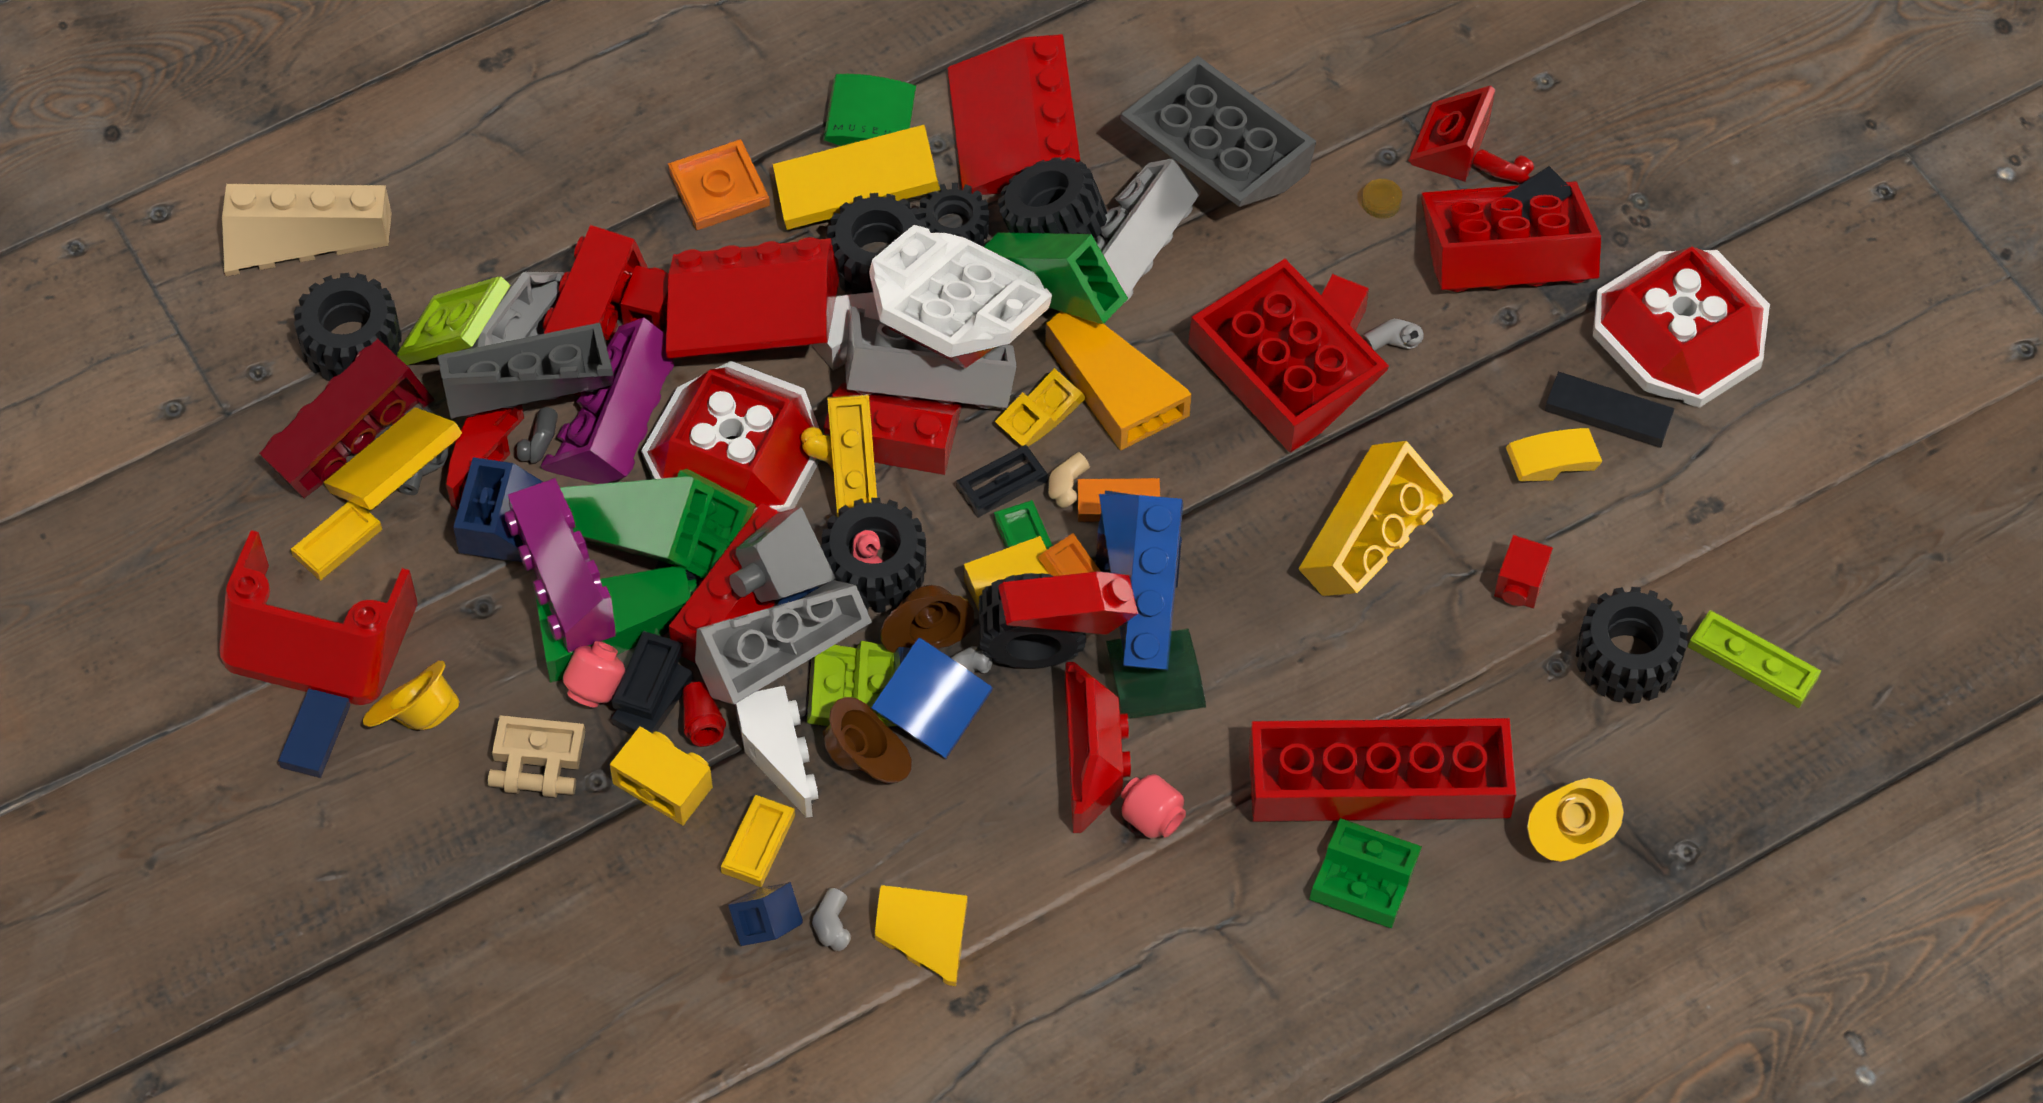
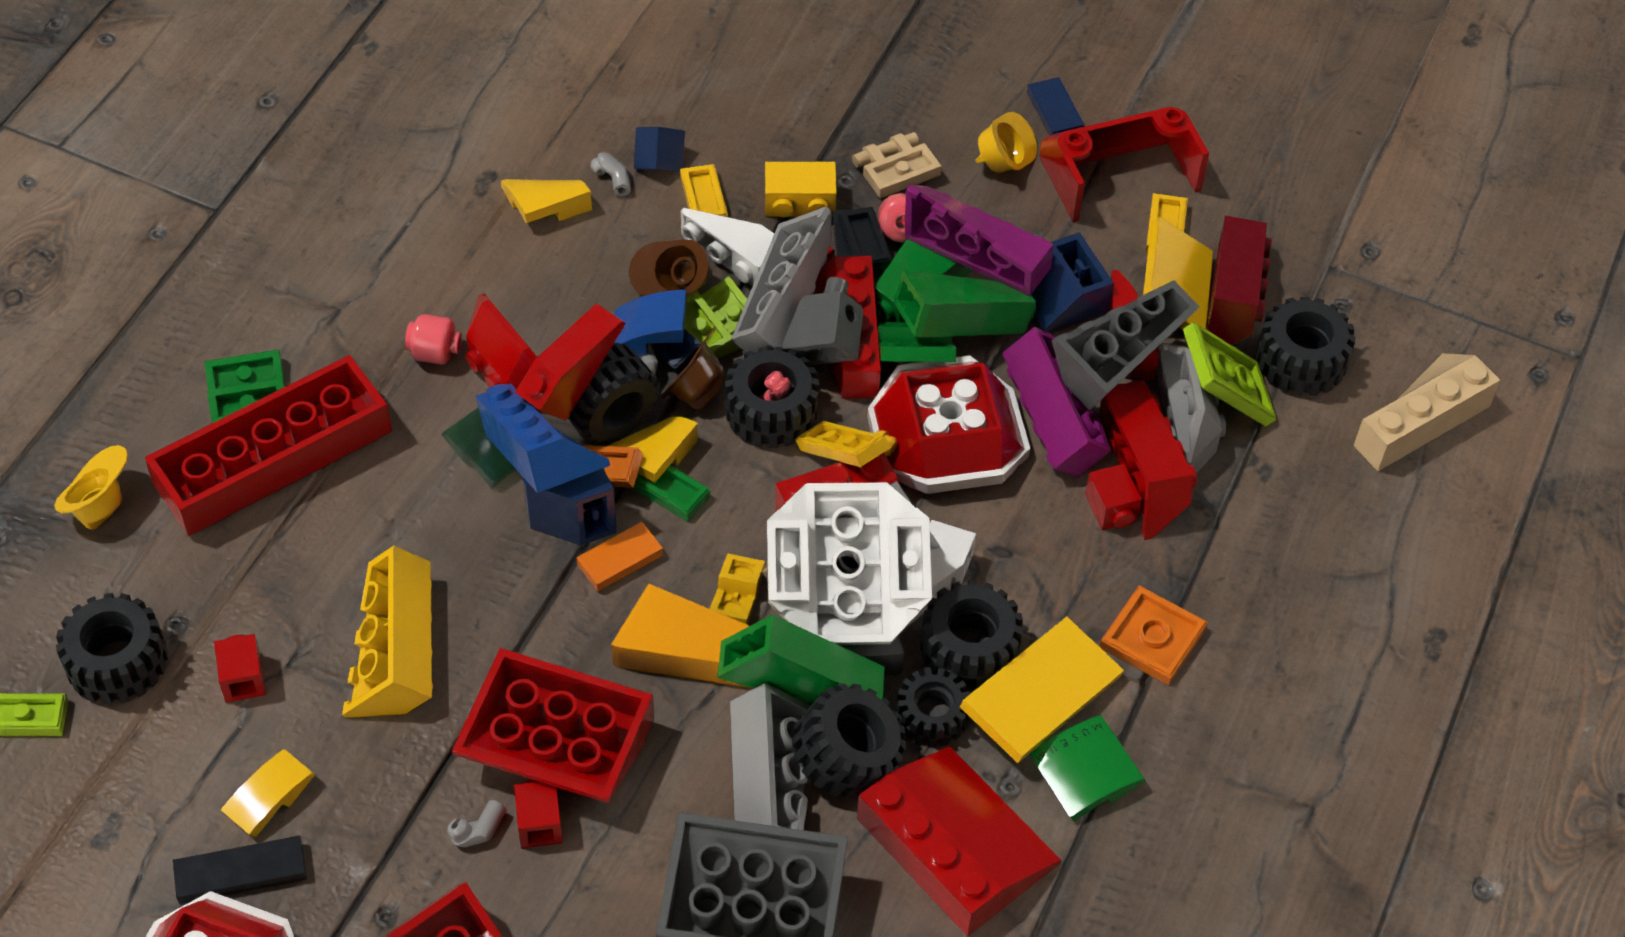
camera: 145 degrees right, 5 degrees down
red slope [666,237,839,358] -> none
black tile [956,445,1048,518] -> none
tan arm [1048,452,1090,508] -> none

